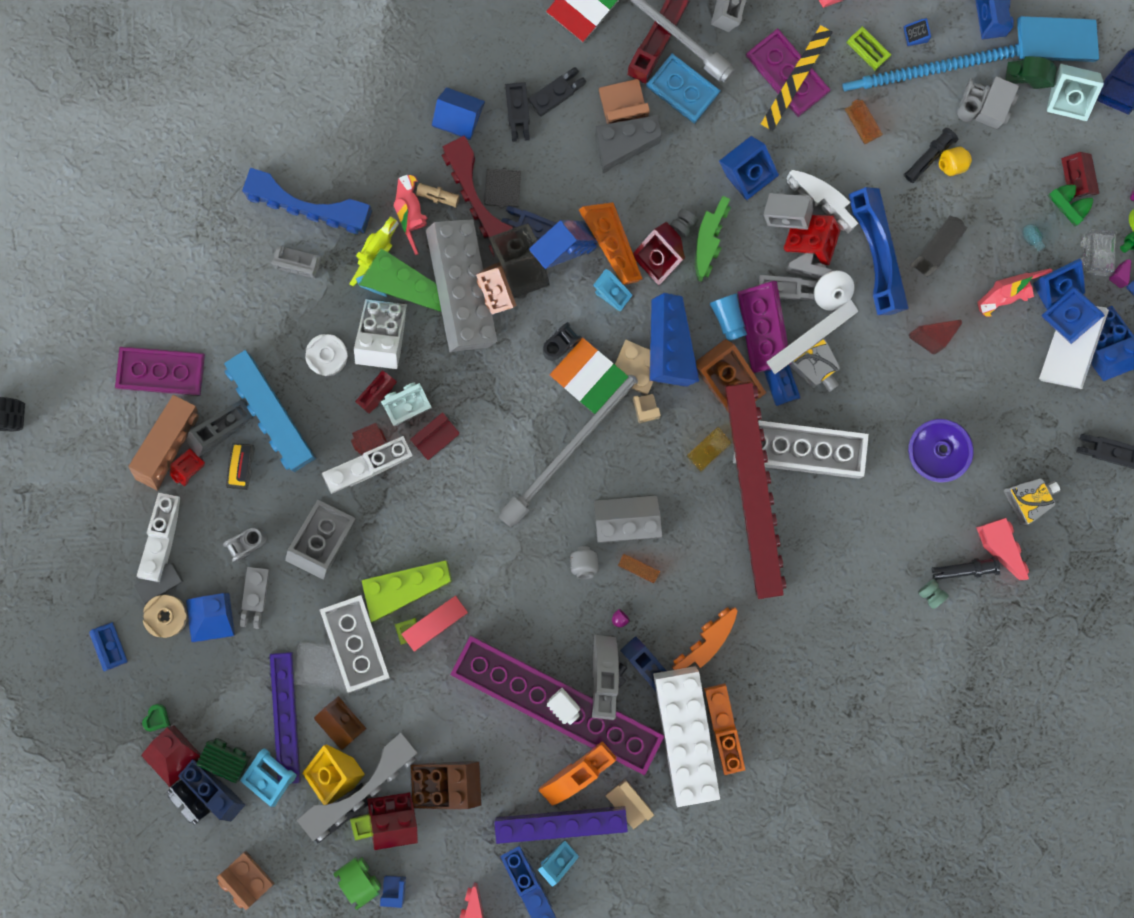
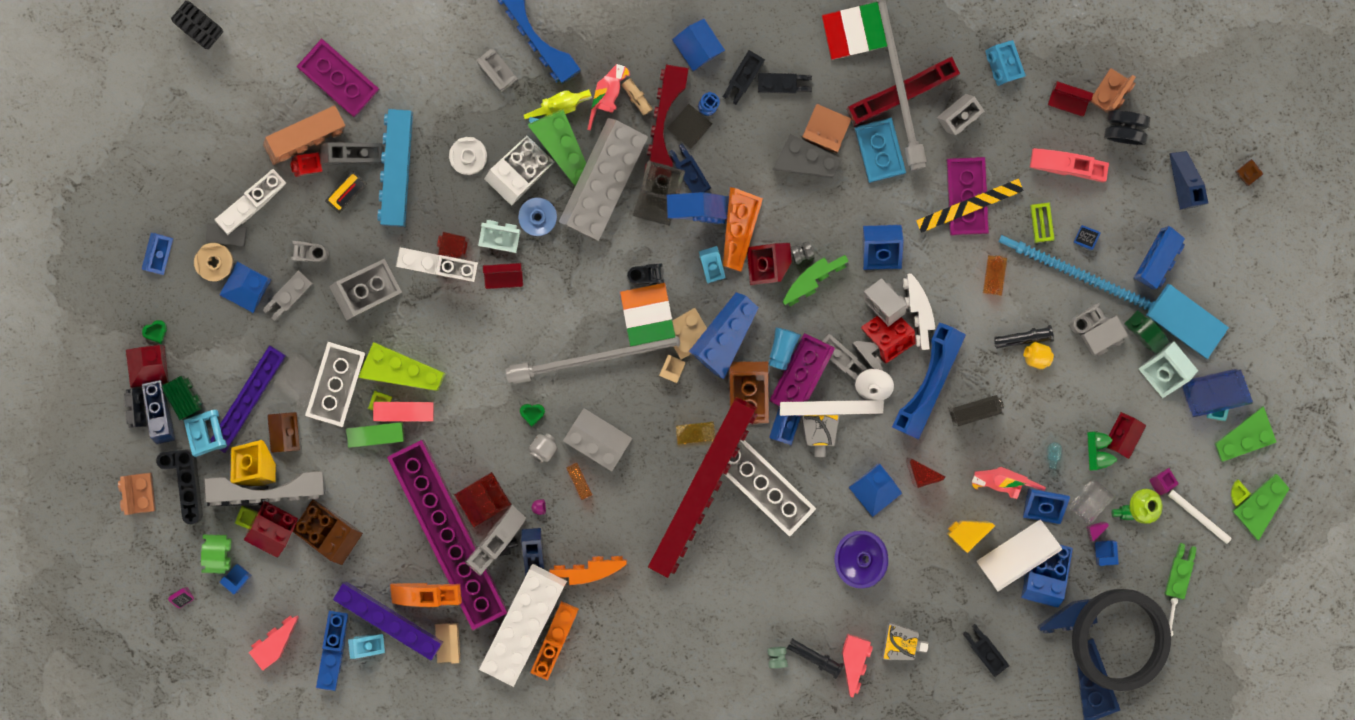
camera: 45 degrees right, 5 degrees up
dark red plate [355,370,397,414] -> none
bracket [476,263,517,315] -> none
white brick [547,688,580,725] -> none
blue tile [1042,287,1105,344] -> none
none -> black beam [156,449,203,525]
none -> bright green slope [346,422,405,448]
none -> clear red slope [454,472,512,527]
none -> medium blue dish [518,198,557,236]
none -> green tile [520,404,545,427]
none -> blue wheel [698,92,720,116]
none -> blue slope [849,463,902,517]
none -> yellow slope [947,521,995,553]

